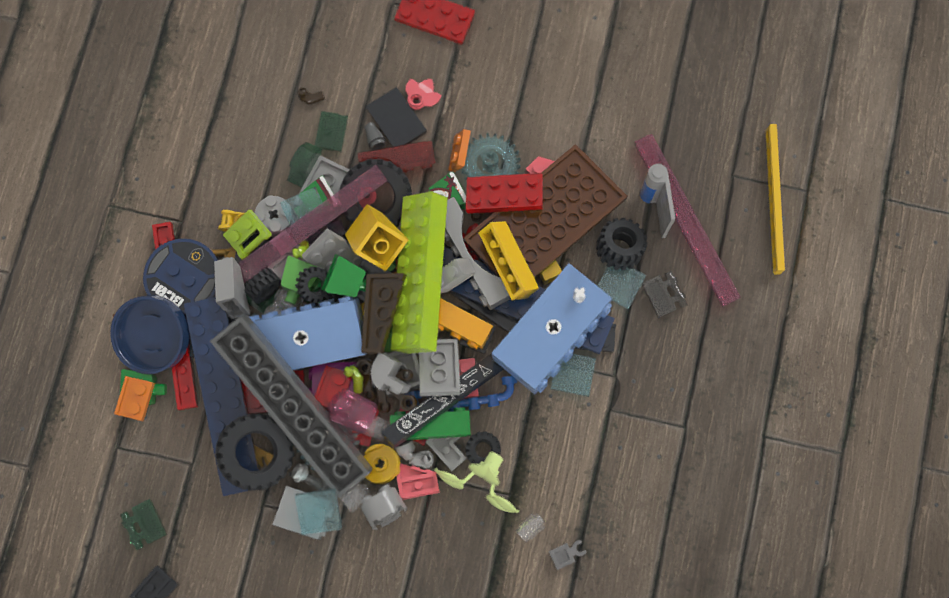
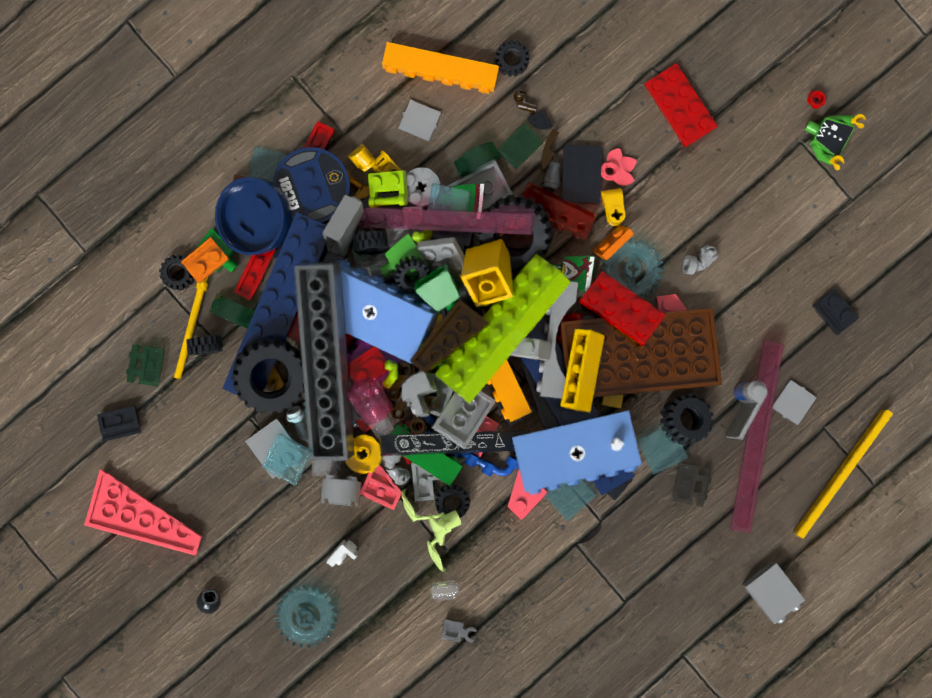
camera: 30 degrees right, 10 degrees up
none -> black tyre [159,255,195,290]
none -> yellow bar [174,278,208,379]
none -> black tyre [186,336,223,355]
none -> clear green brick [209,294,255,328]
none -> clear light blue piece [248,147,287,182]
none -> white bracket [327,539,358,567]
none -> yellow piece [348,144,377,172]
none -> light orange brick [382,42,499,94]
none -> light grey piece [398,100,441,141]
none -> black tyre [495,40,530,77]
none -> coral wing [508,469,548,520]
none -> black tile [527,110,553,130]
none -> dark brown slope [541,129,559,172]
none -> yellow piece [601,188,625,226]
none -> light grey arm [682,245,718,275]
none -> light grey brick [742,561,805,624]
none -> light grey piece [771,380,817,425]
none -> black plate [812,288,859,336]

